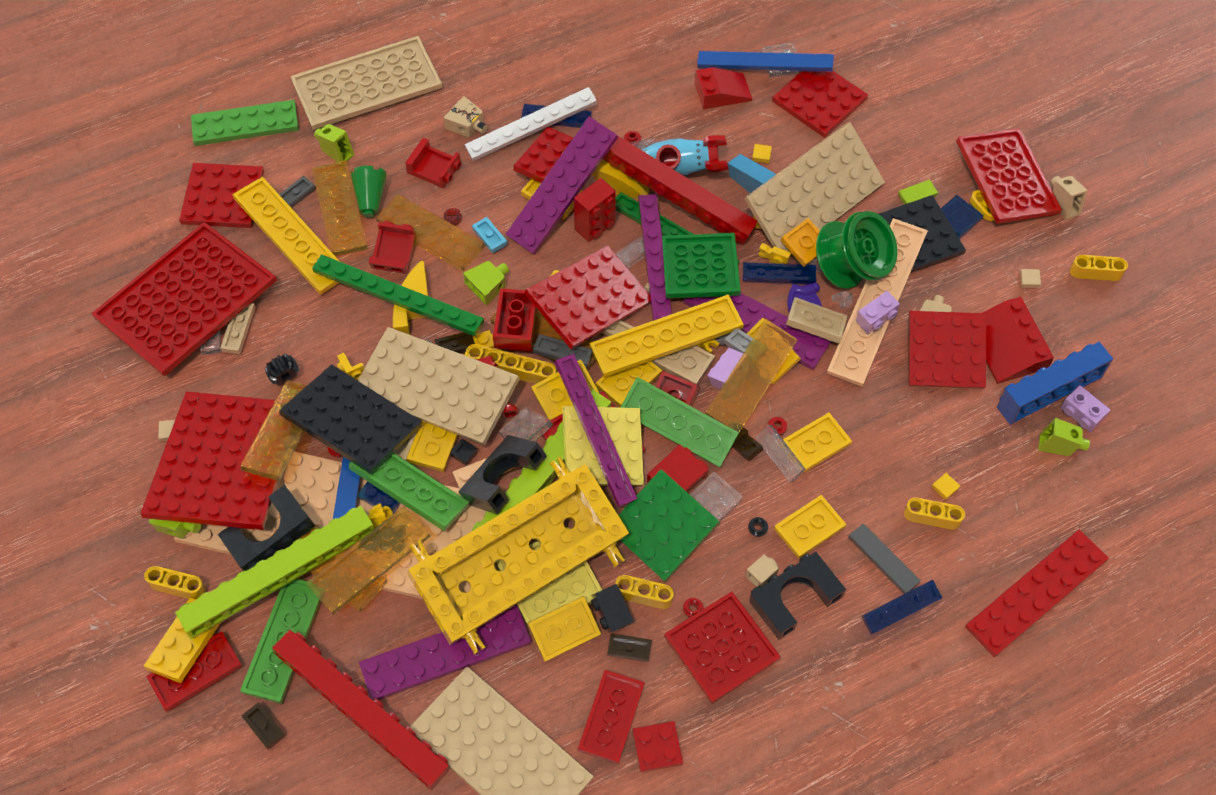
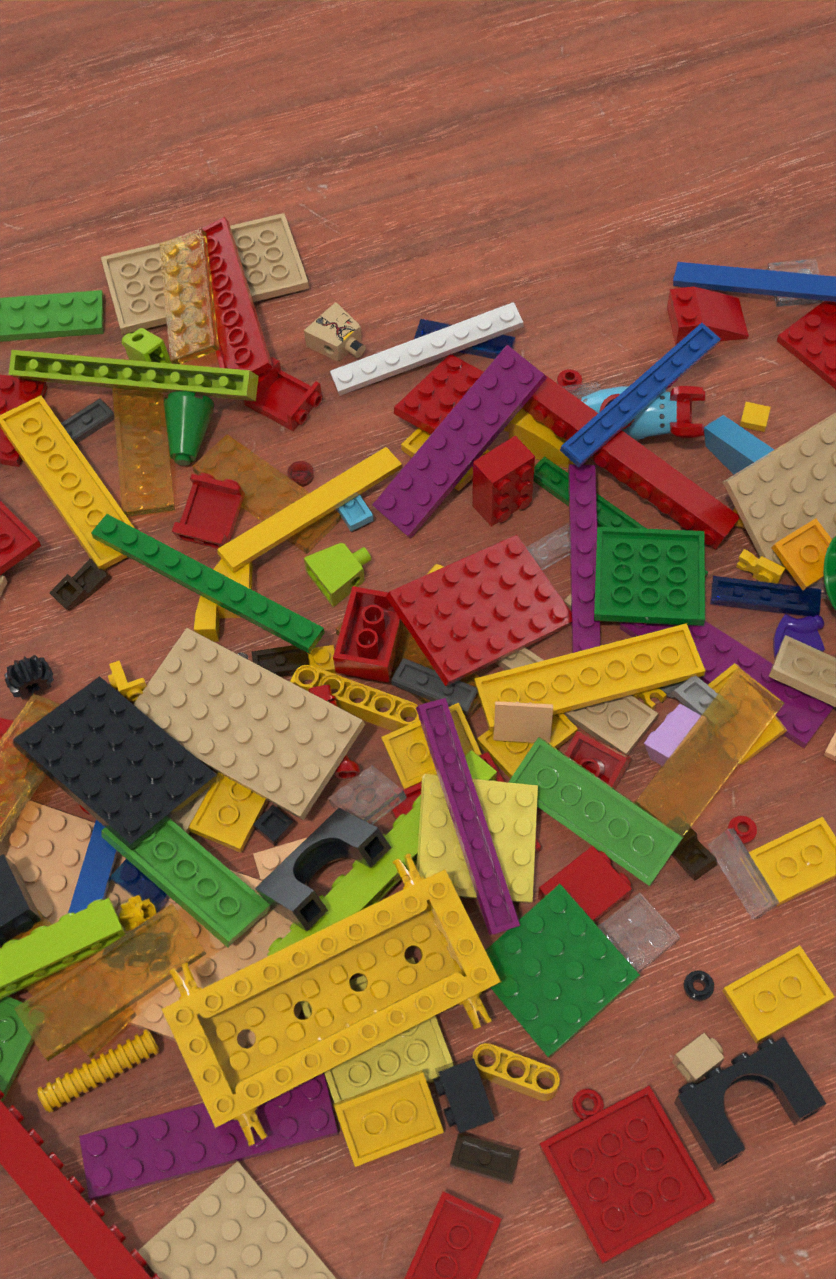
camera: 10 degrees right, 0 degrees up
none -> lime brick [9,350,259,401]
none -> yellow piece [37,1029,159,1113]
none -> dark brown slope [49,558,111,611]
none -> clear yellow plate [159,228,219,364]
none -> red plate [183,217,273,375]
none -> yellow tile [217,447,402,572]
none -> light nougat piece [494,701,553,744]
none -> blue tile [560,323,721,468]

